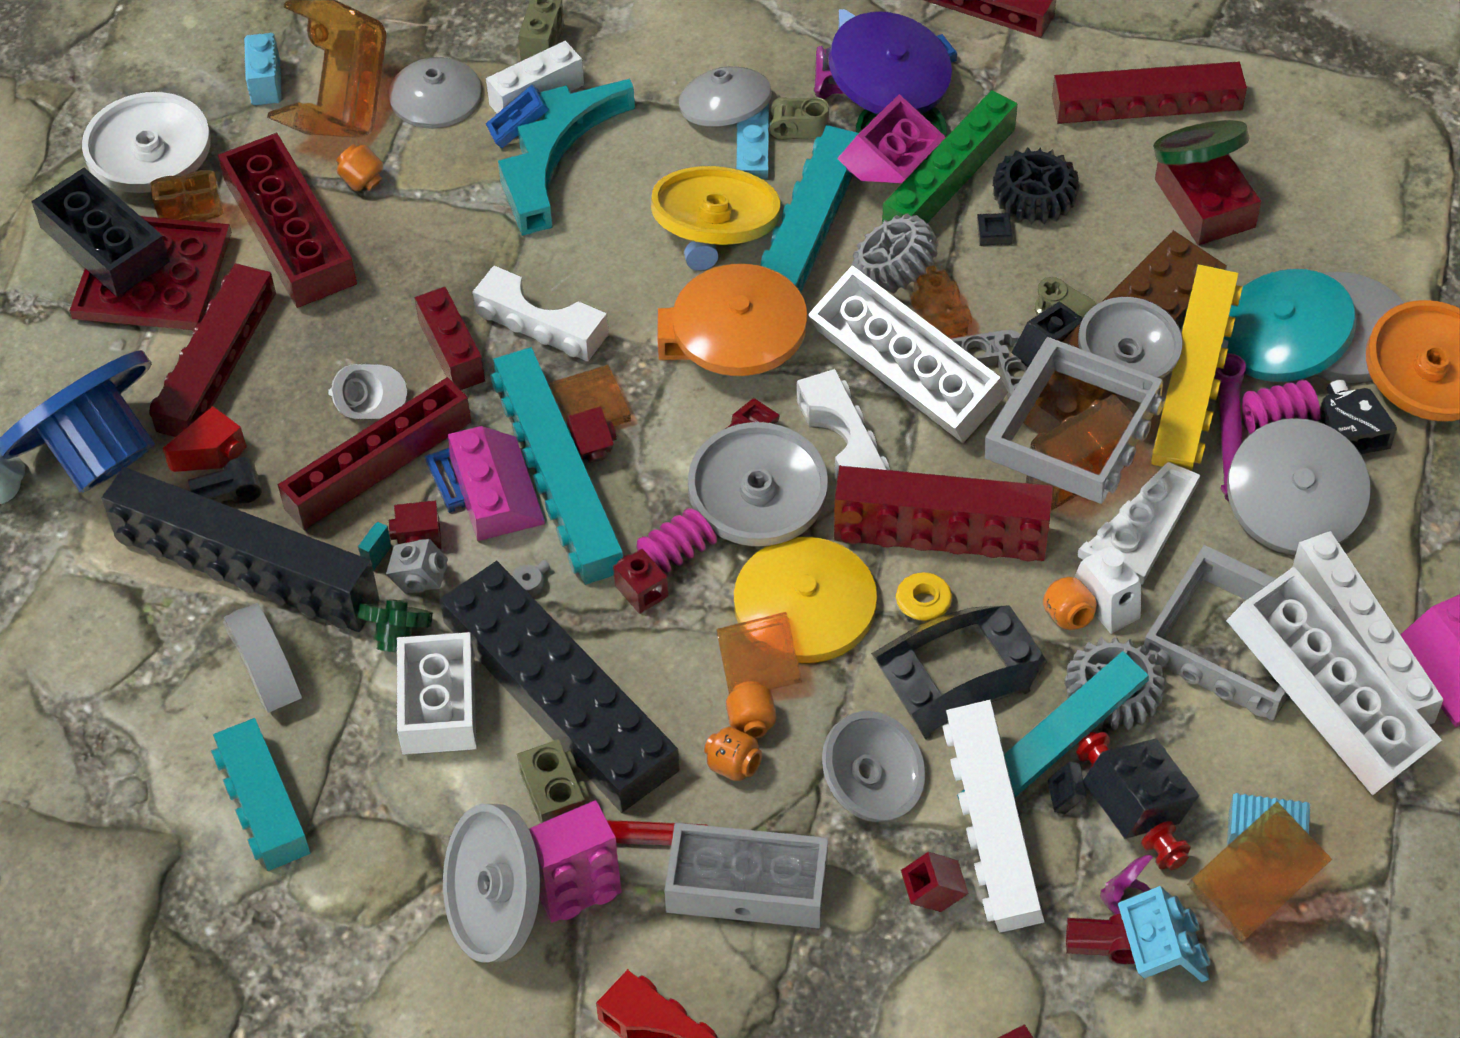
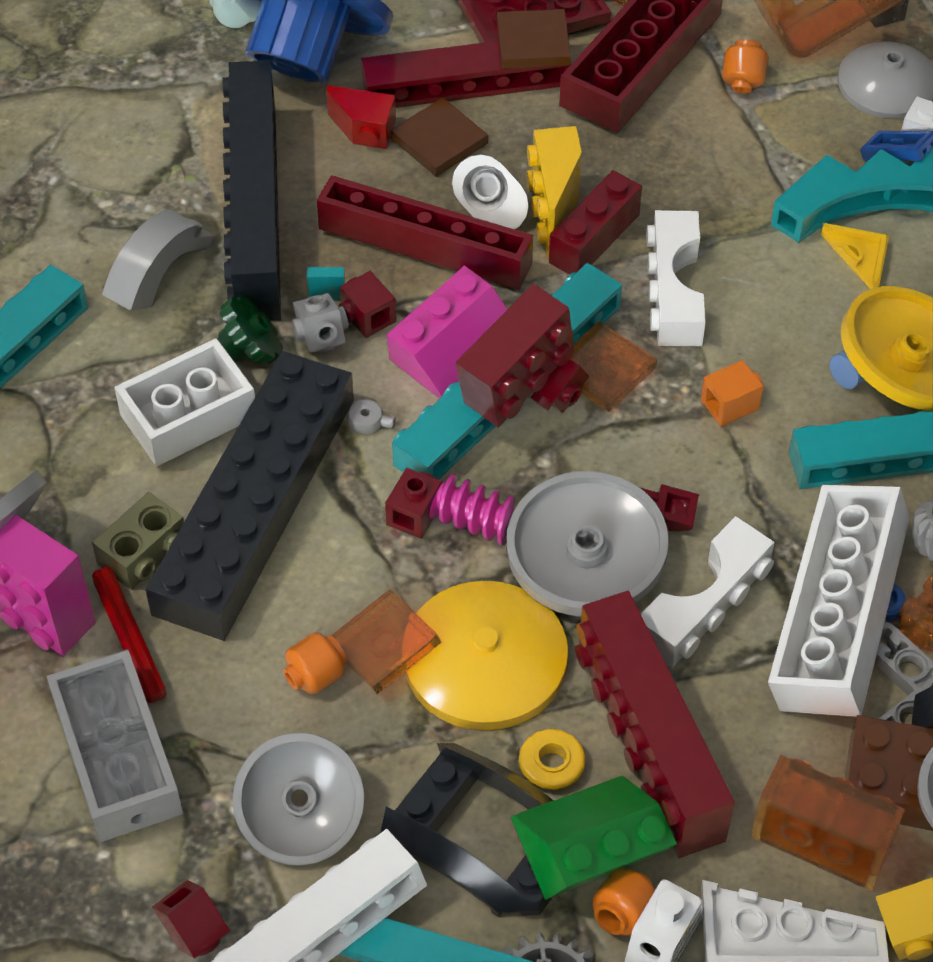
camera: 60 degrees right, 0 degrees up
black piece [188,457,262,504] -> none
orange dish [673,264,807,376] -> none
orange head [704,726,762,782] -> none
light grey window [985,337,1166,504] -> none
none -> reddish brown tile [390,98,488,176]
none -> dark red brick [455,283,574,428]
none -> reddish brown tile [497,9,571,69]
none -> green slope [510,775,677,900]
none -> yellow slope [526,126,582,258]
none -> yellow tile [821,223,889,289]

